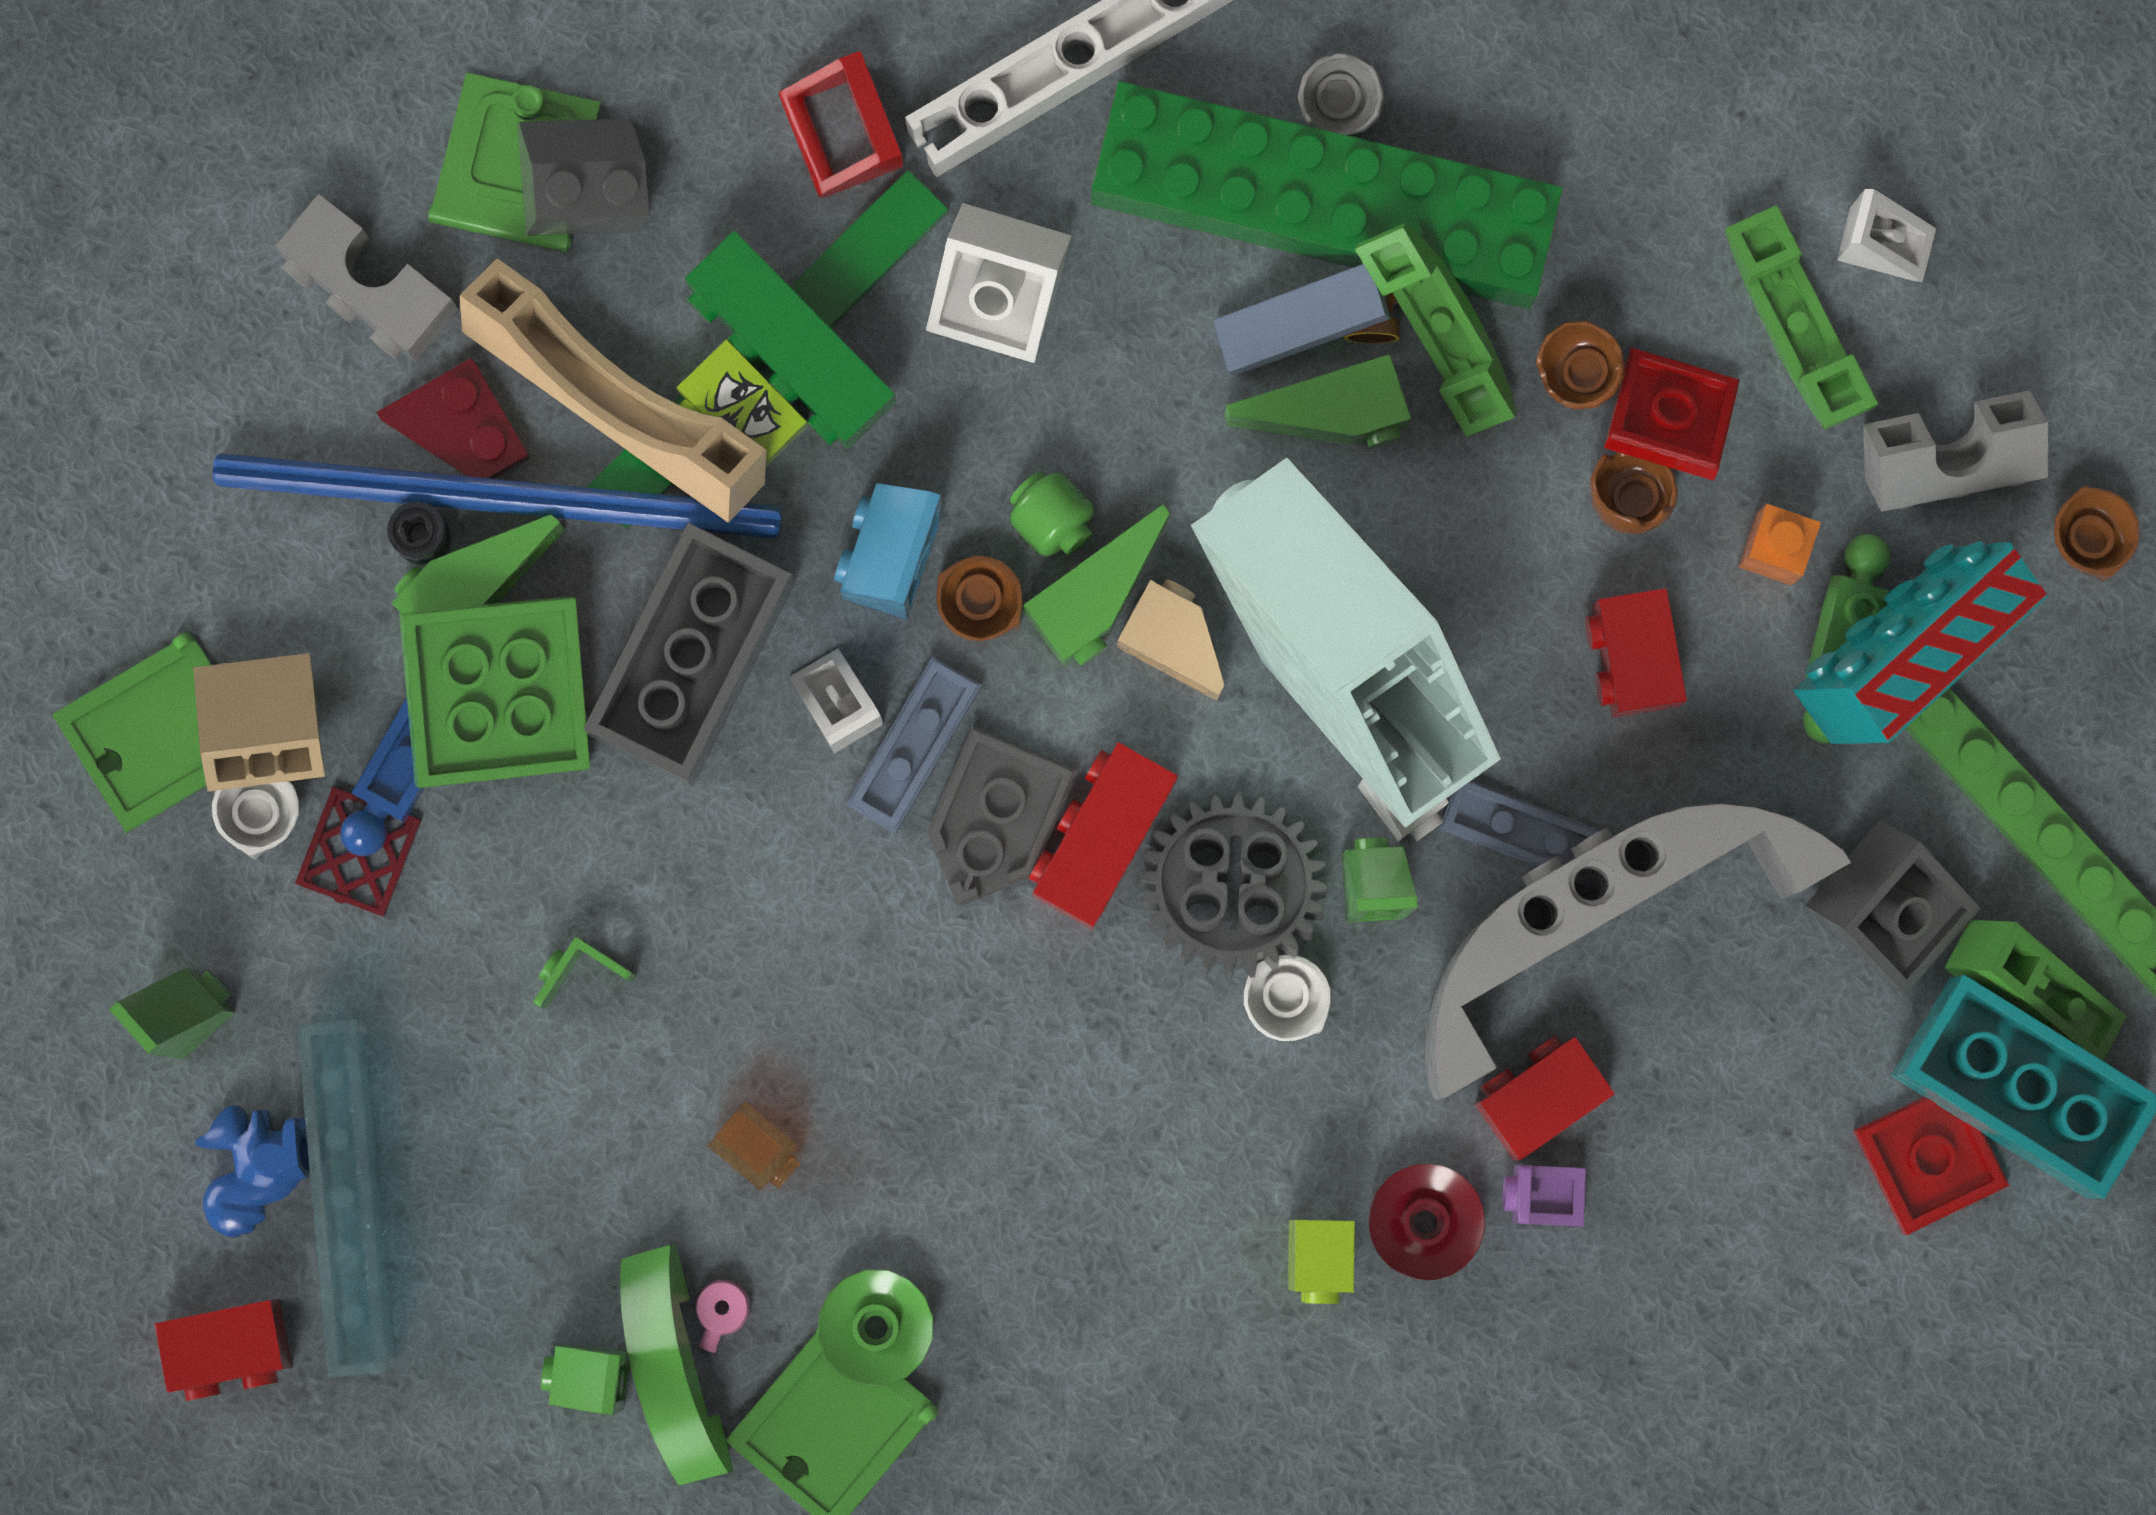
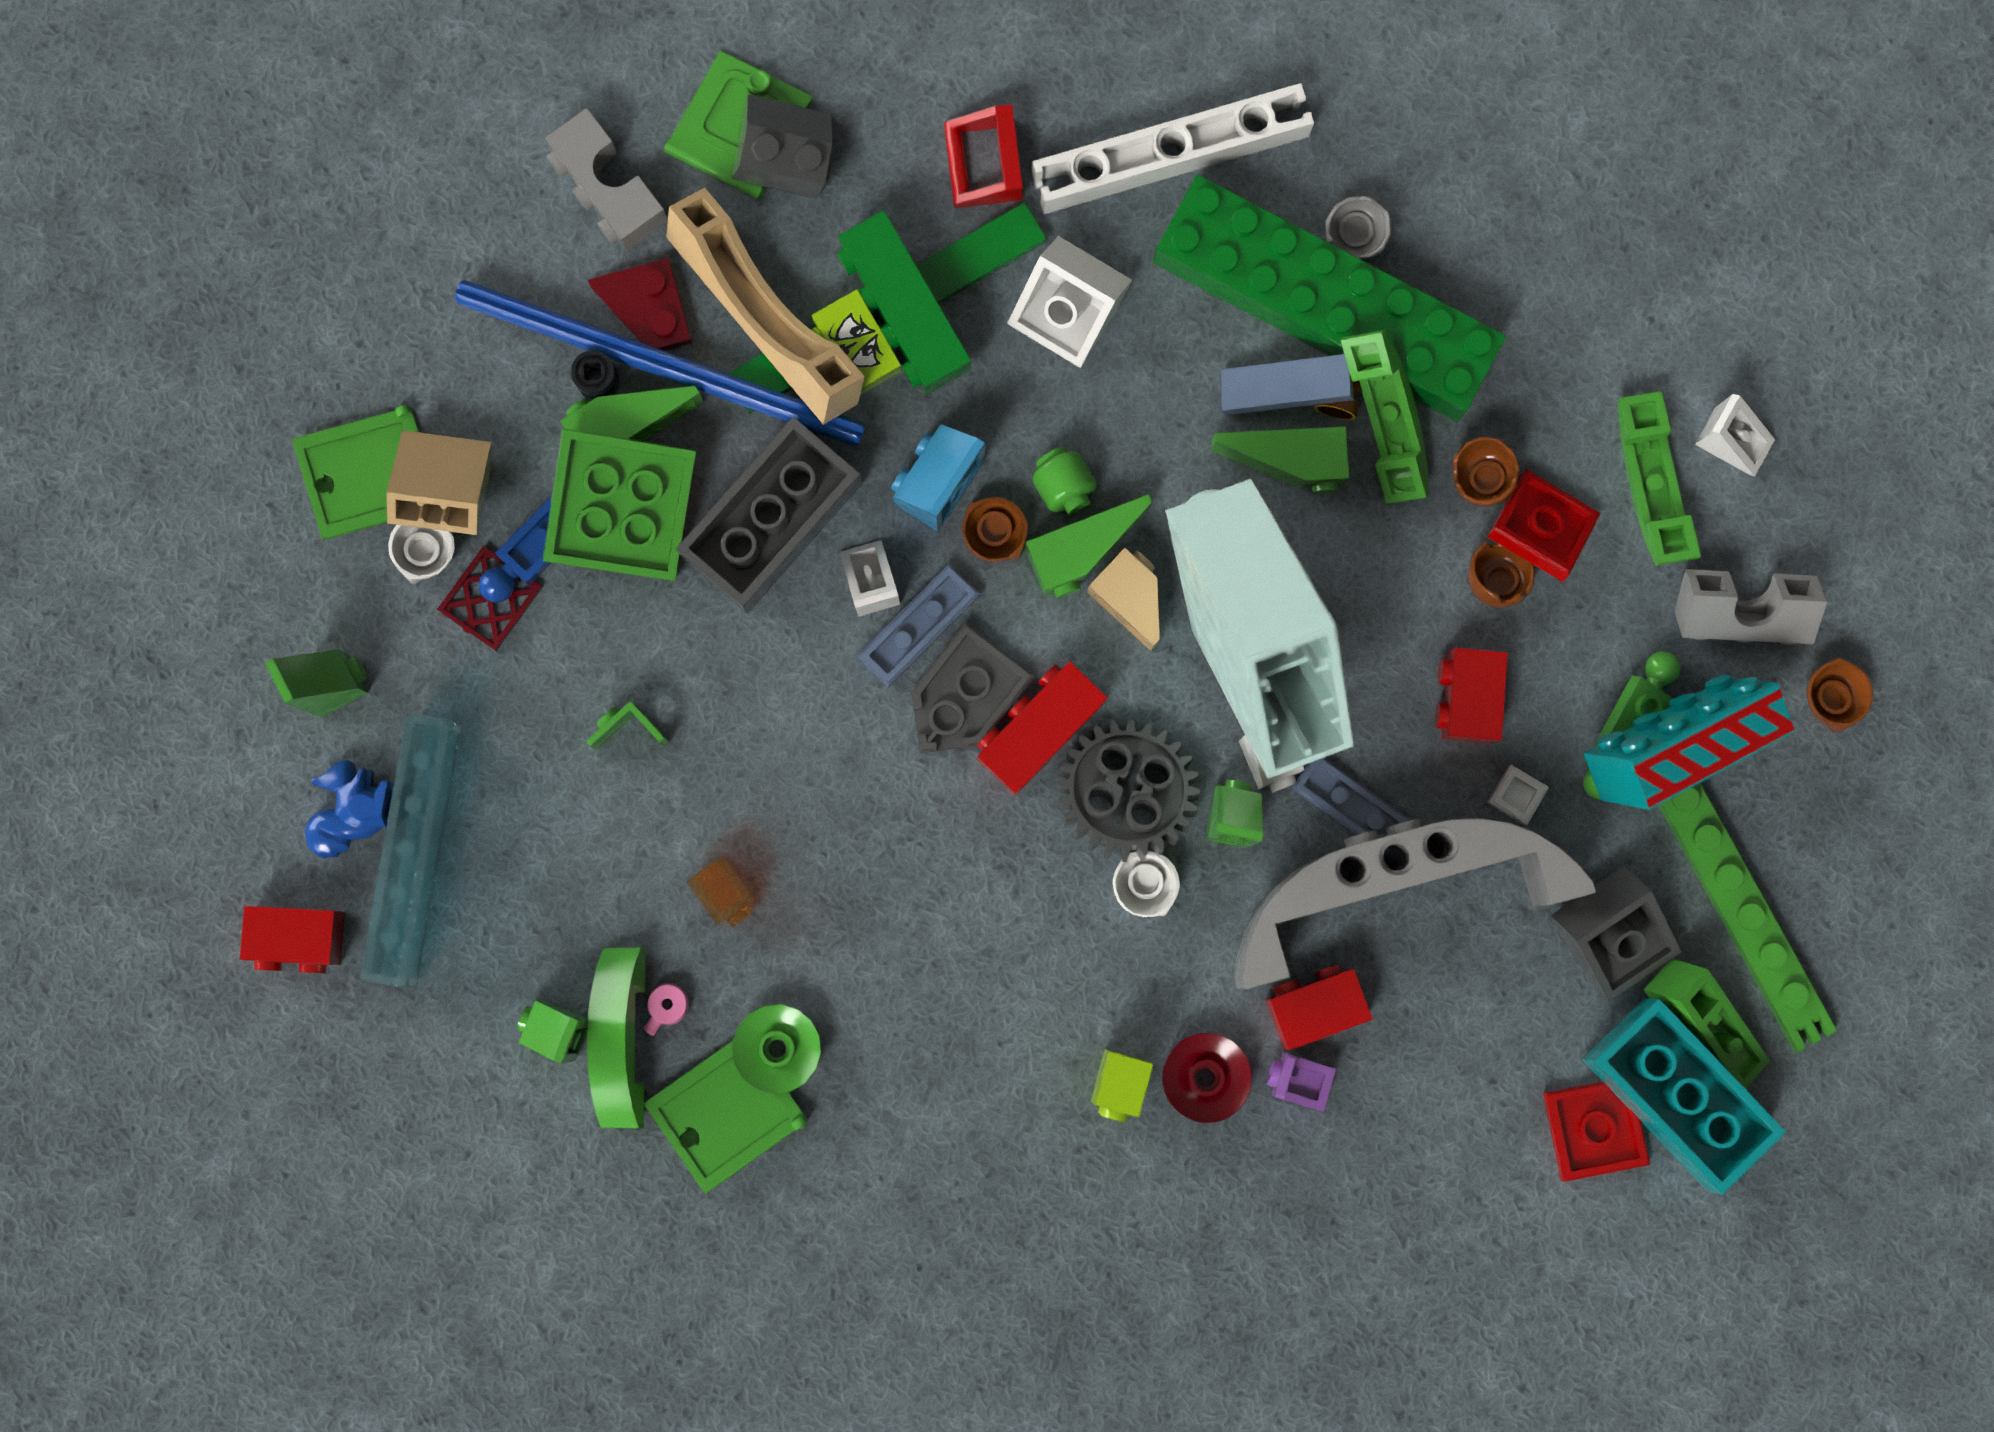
camera: 15 degrees right, 0 degrees up
orange brick [1738,504,1821,586] -> none
none -> white tile [1487,765,1549,826]

